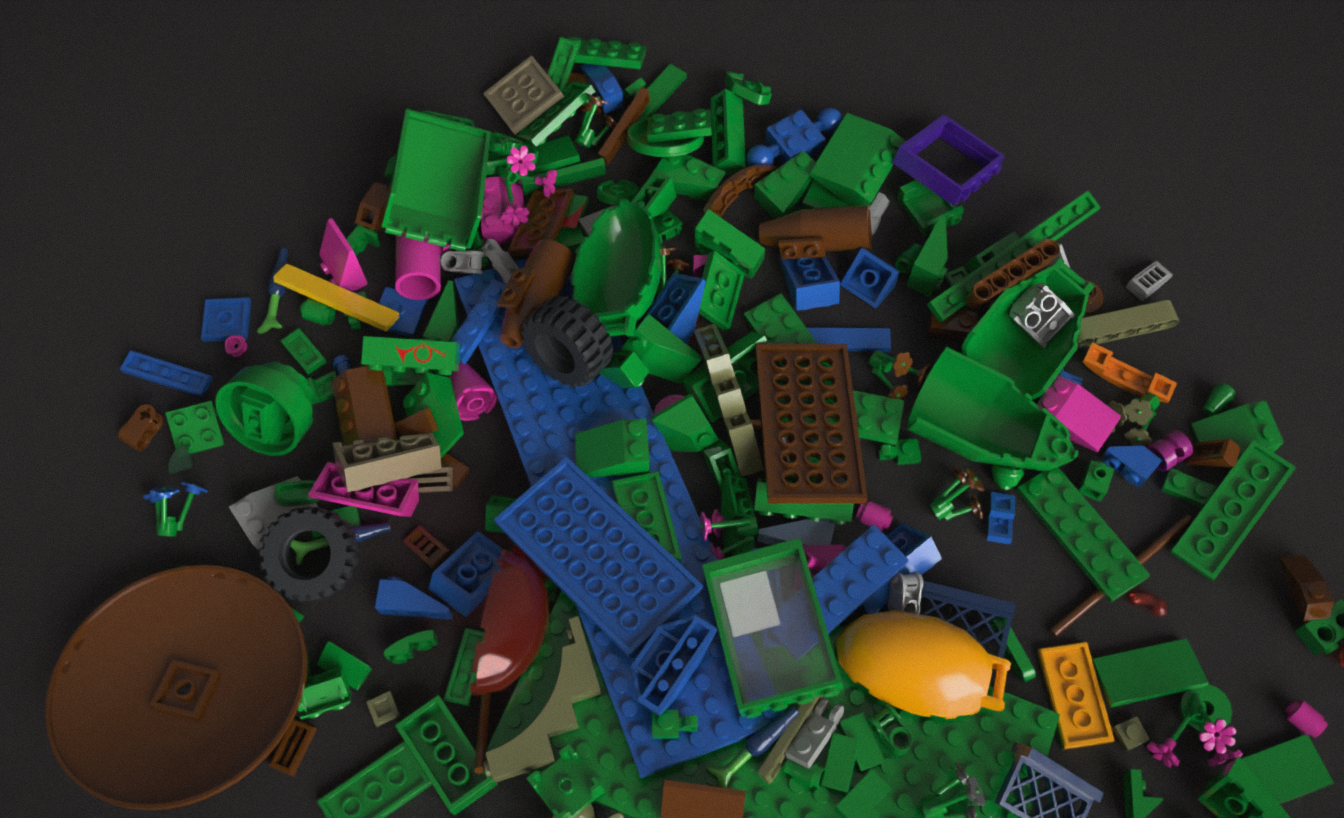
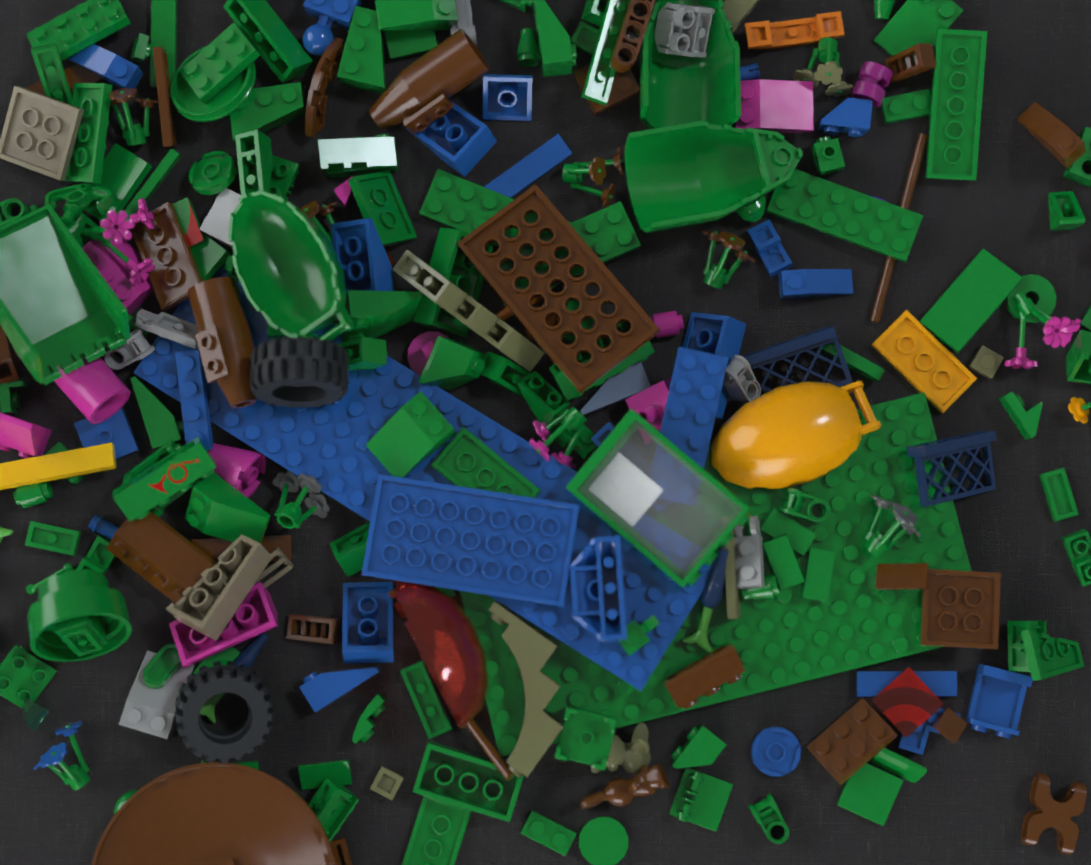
camera: 40 degrees left, 20 degrees up
reddish brown tile [394,408,438,439] -> none
green plate [878,439,921,465] -> none
clear red arm [1130,593,1168,616] -> none
none -> plant [273,471,331,529]
none -> blue slope [778,269,854,299]
none -> green slope [1048,191,1085,231]

